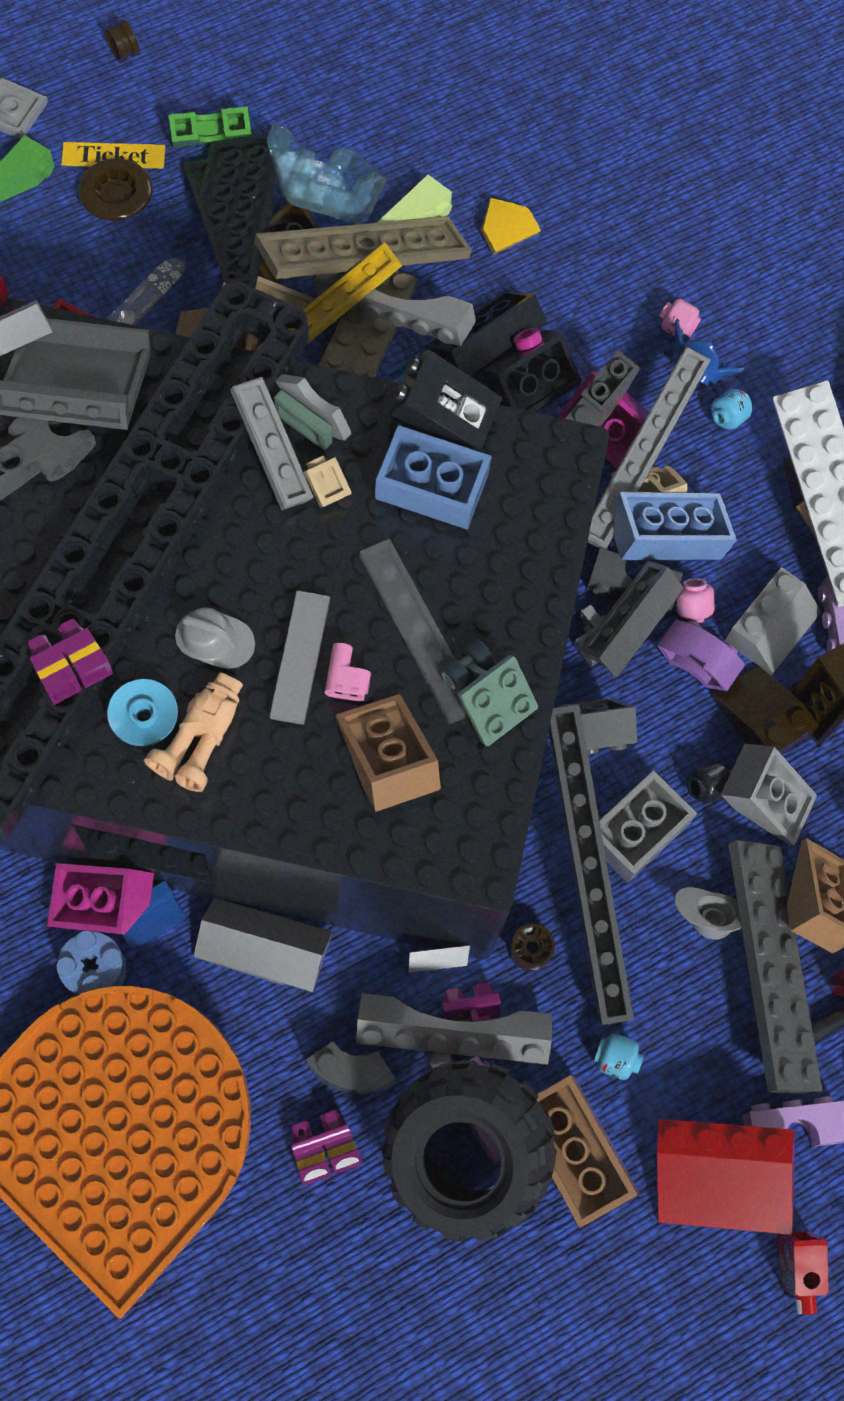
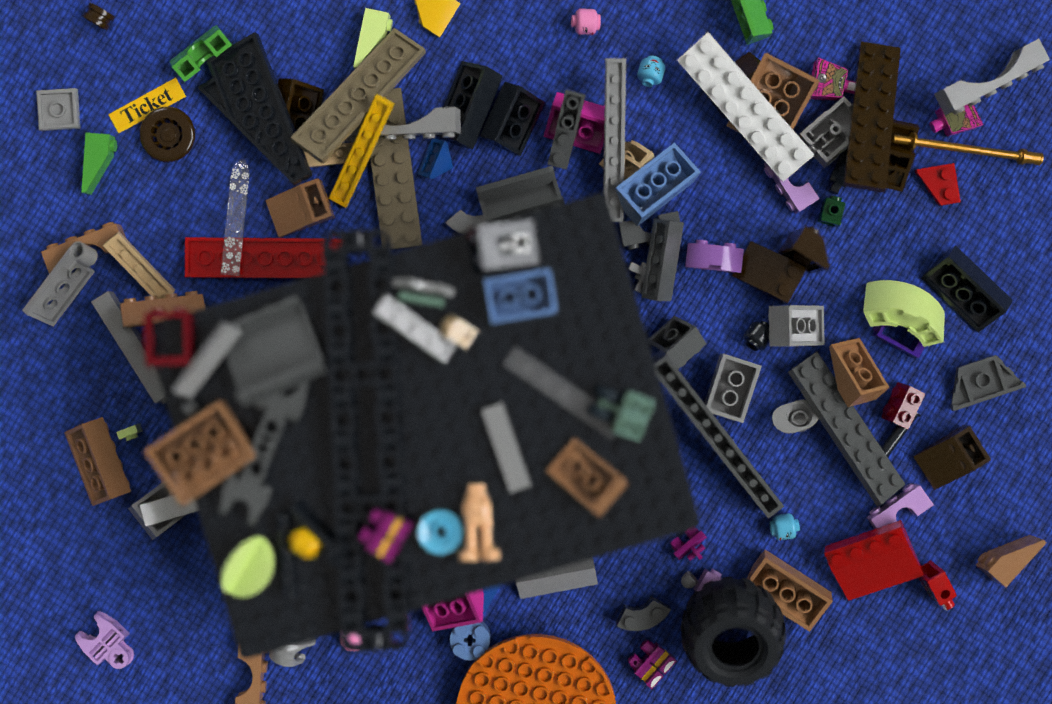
camera: 20 degrees left, 20 degrees up
light grey piece [175,608,255,669] -> none
clear light blue windscreen [267,123,388,224] -> none
bright pink piece [325,643,371,701] -> none
light grey arch [356,993,552,1065] -> none
dark brown wheel [509,923,555,972] -> none
dark pink tile [513,328,542,351] -> none
blue brick [671,319,744,386] -> none
bright pink head [676,579,715,623] -> none
light grey slope [725,567,821,676] -> none

